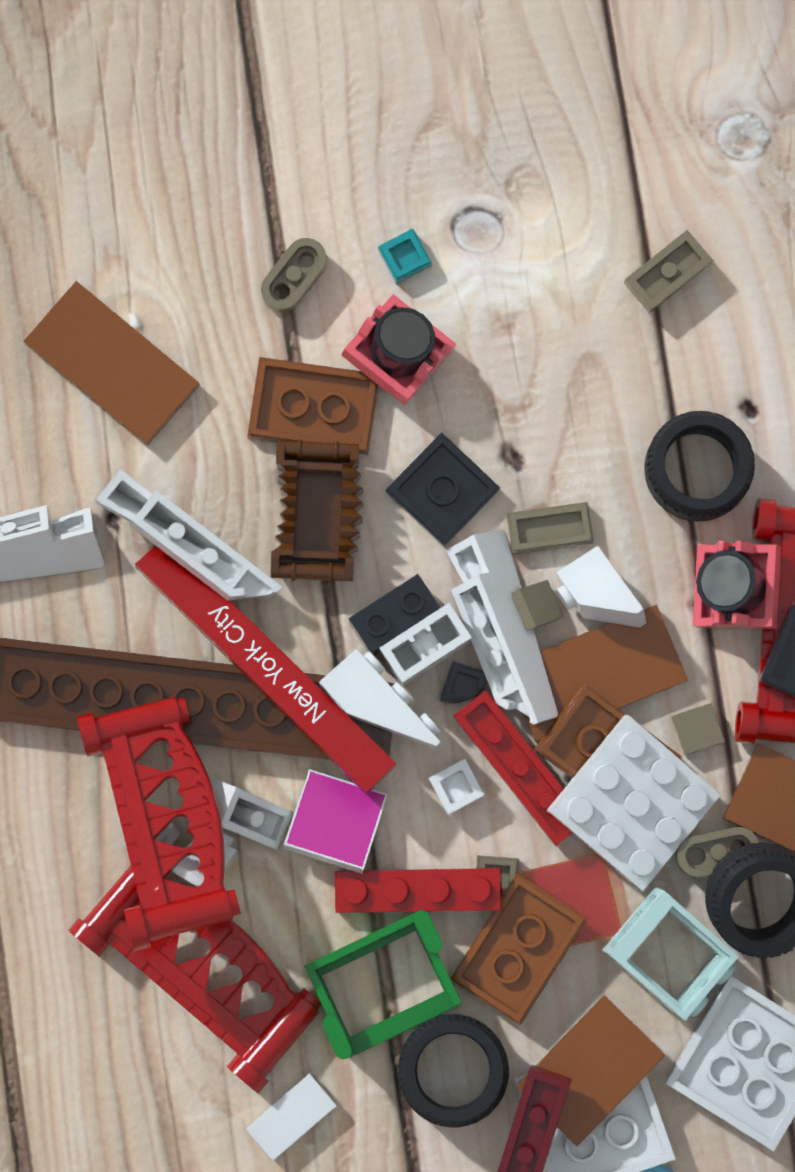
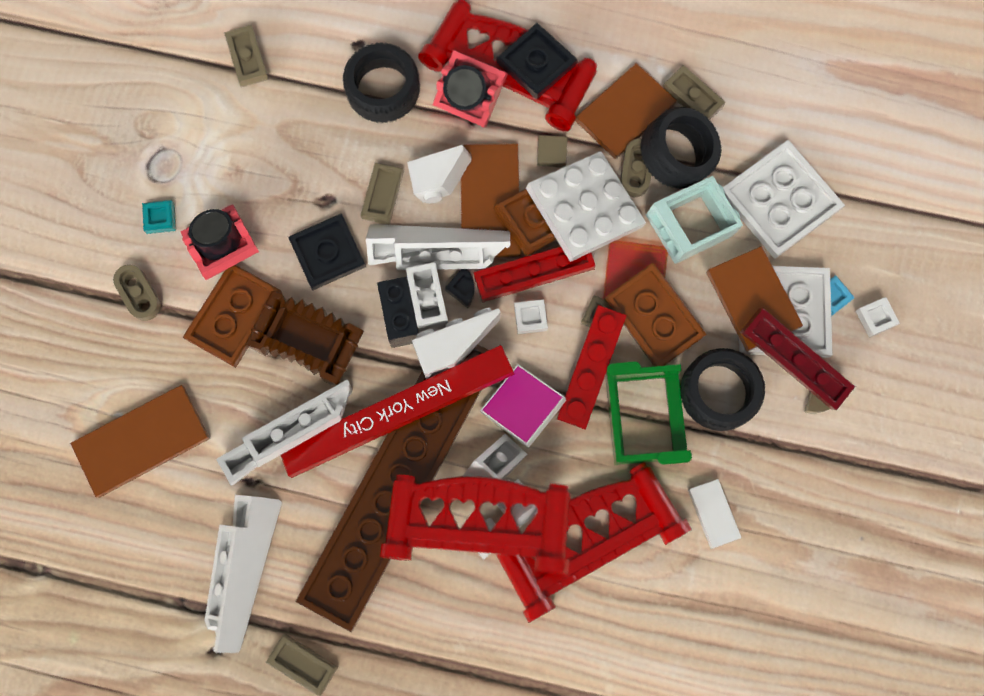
camera: 70 degrees left, 5 degrees down
dark tan tile [511,580,564,631] -> none

